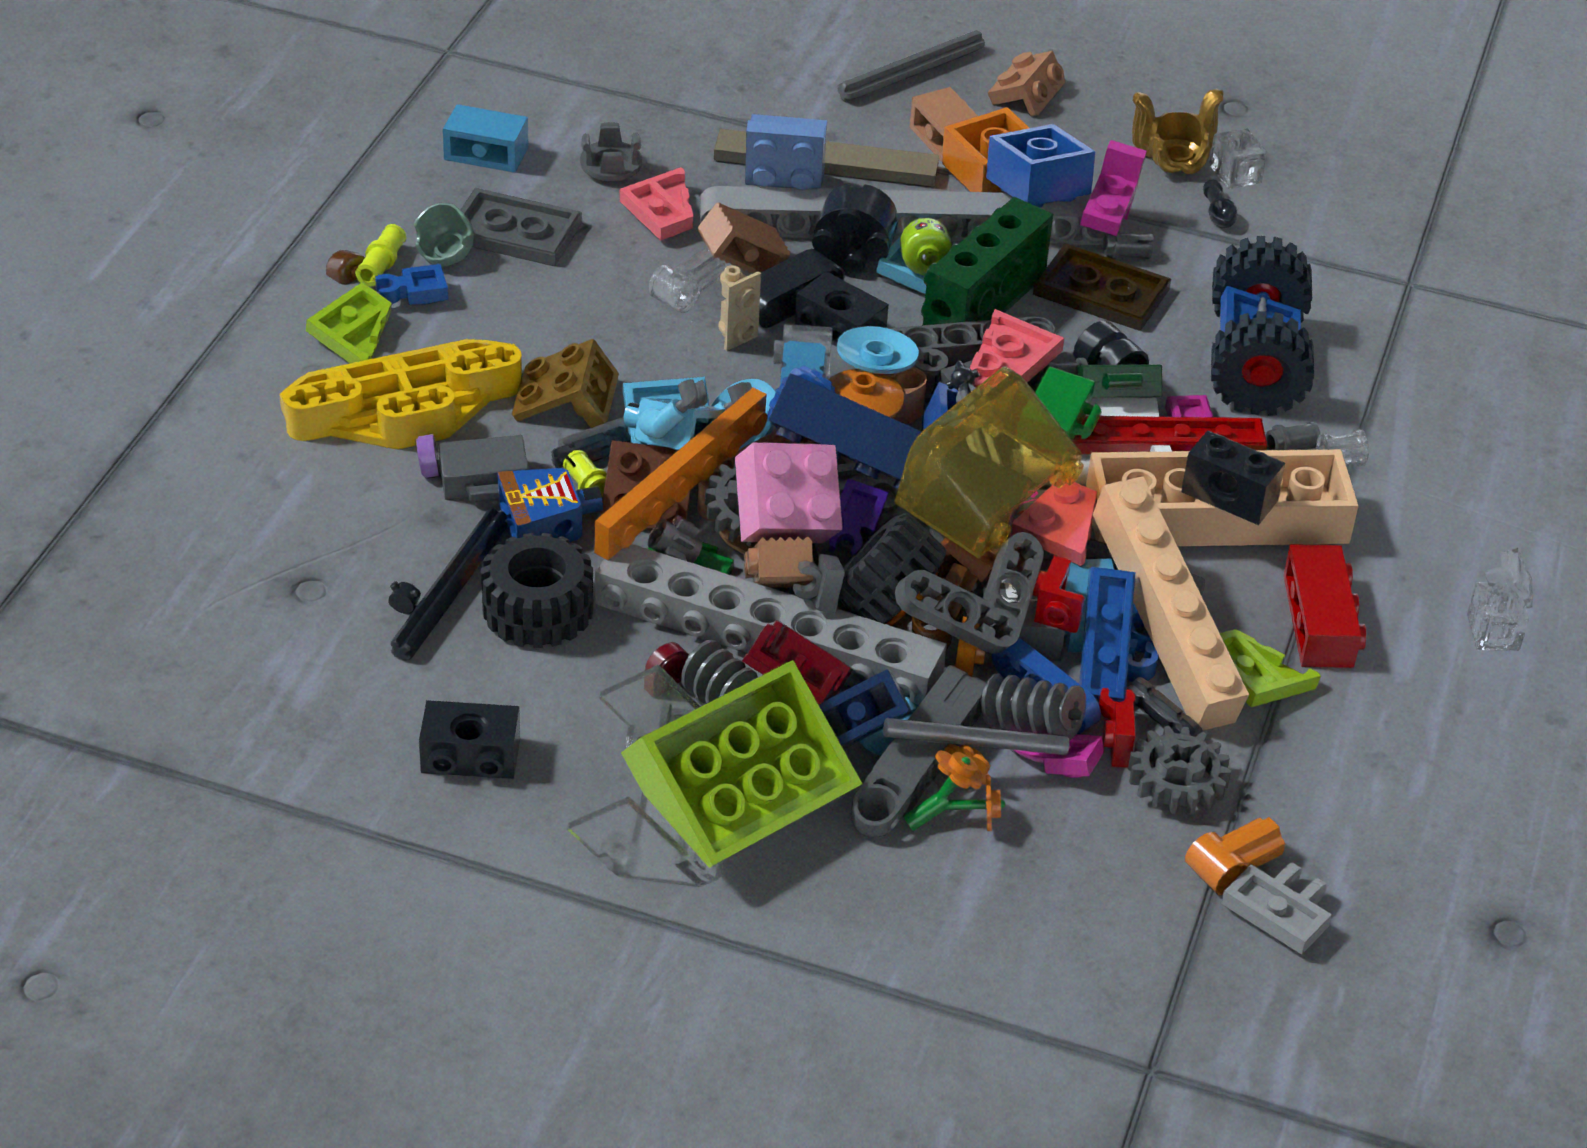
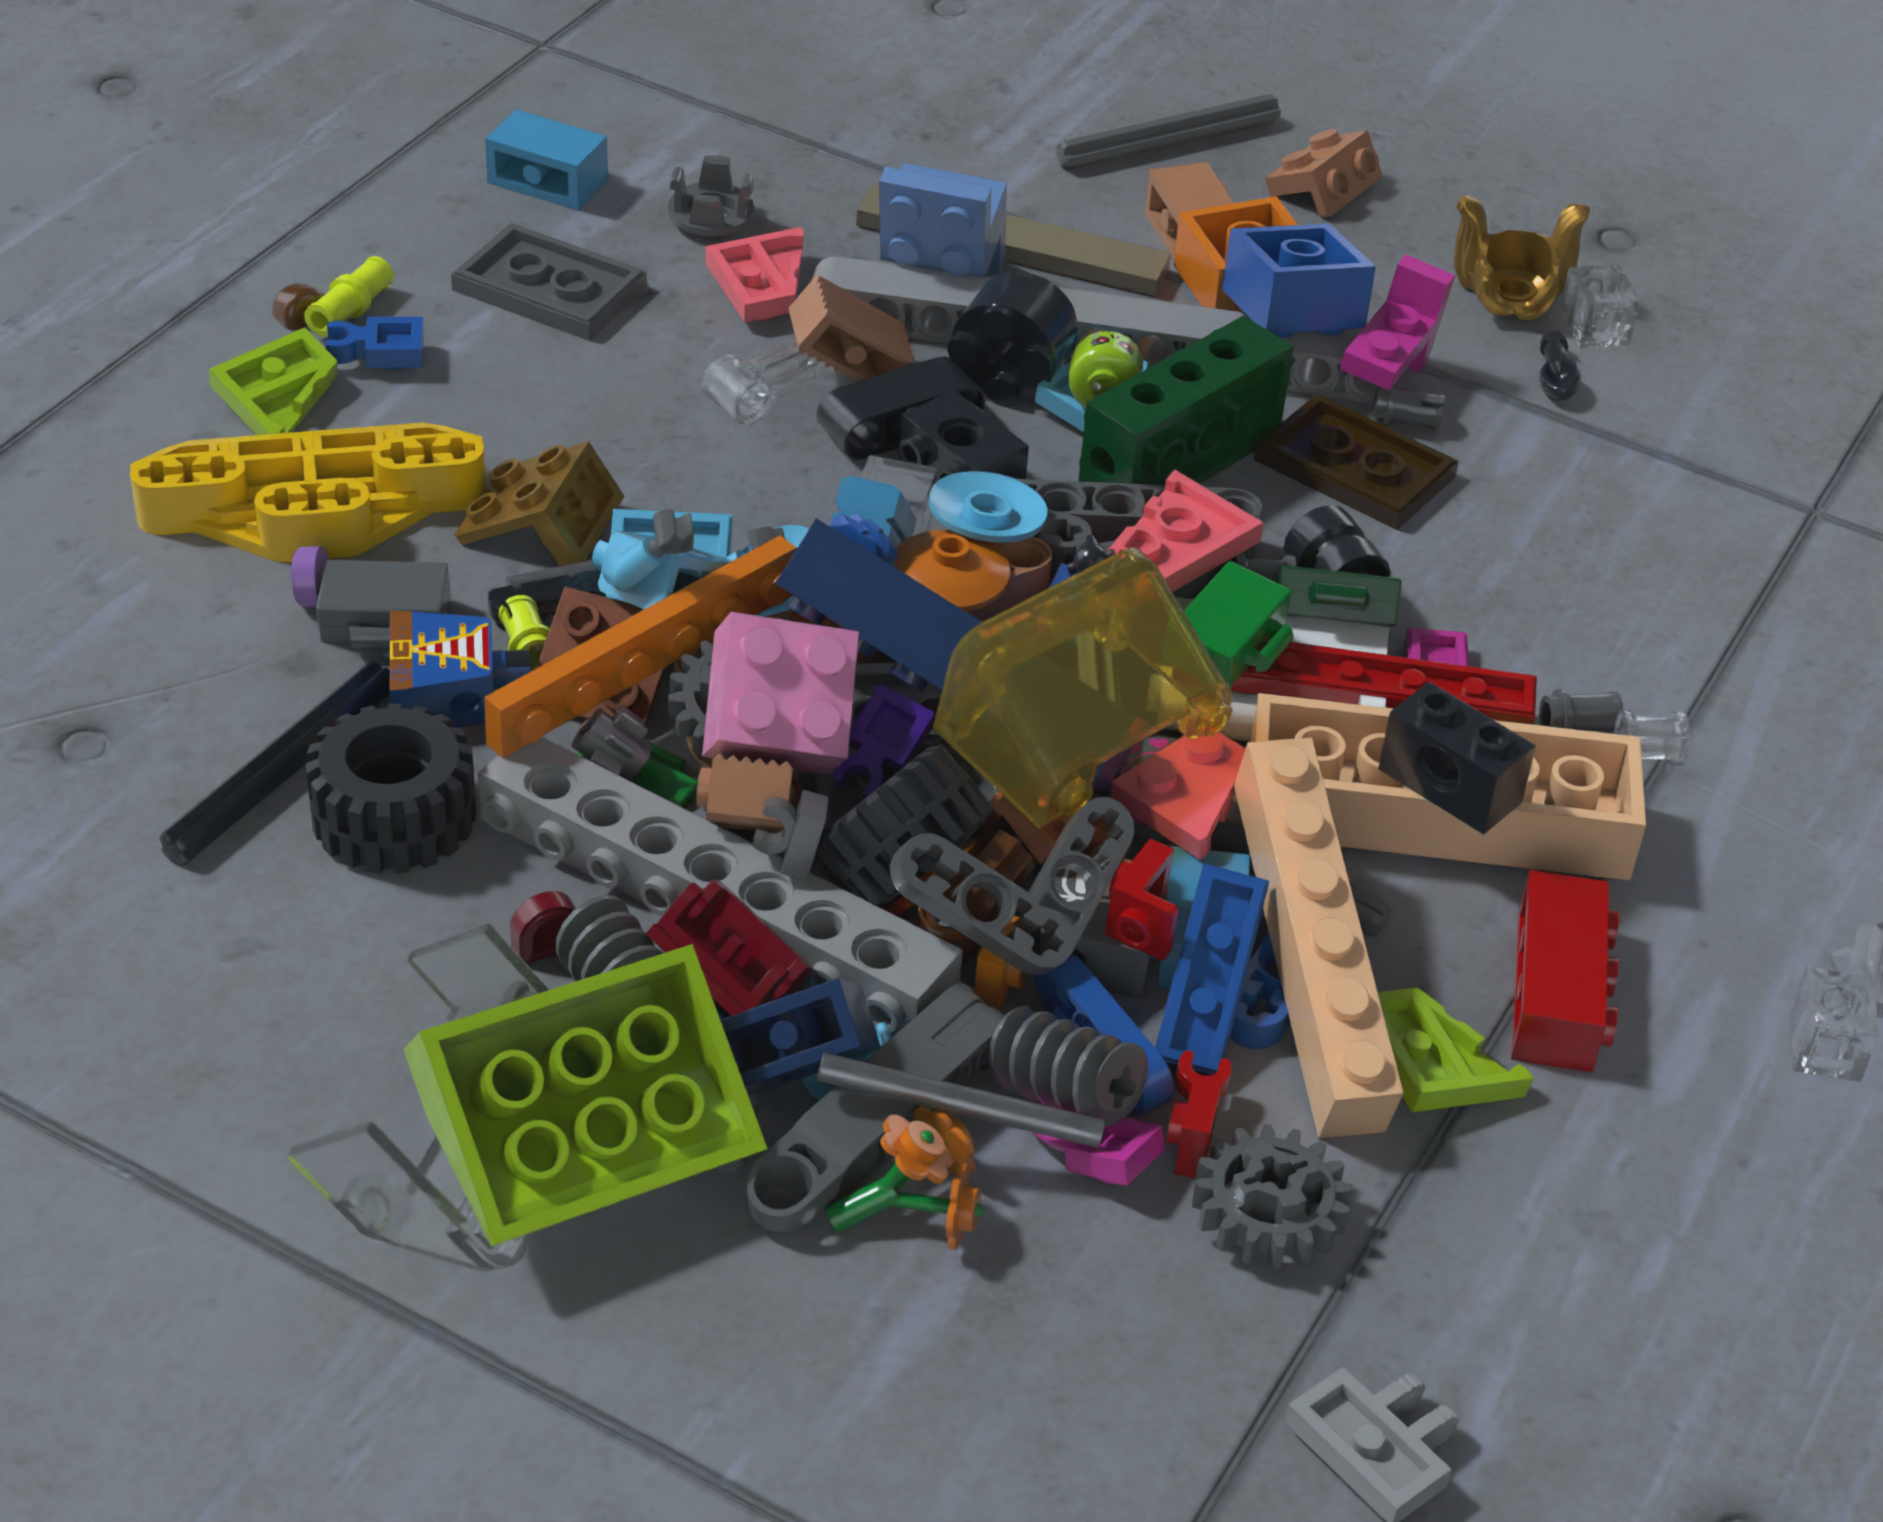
camera: 10 degrees right, 0 degrees up
black piece [388,581,421,614] -> none
sand green hair [414,202,474,267] -> none
black brick [419,700,520,779] -> none
tan hinge [718,265,761,351] -> none
black axle [1127,677,1203,737] -> none
orange piece [1185,817,1286,895] -> none
black plate [1211,236,1314,416] -> none

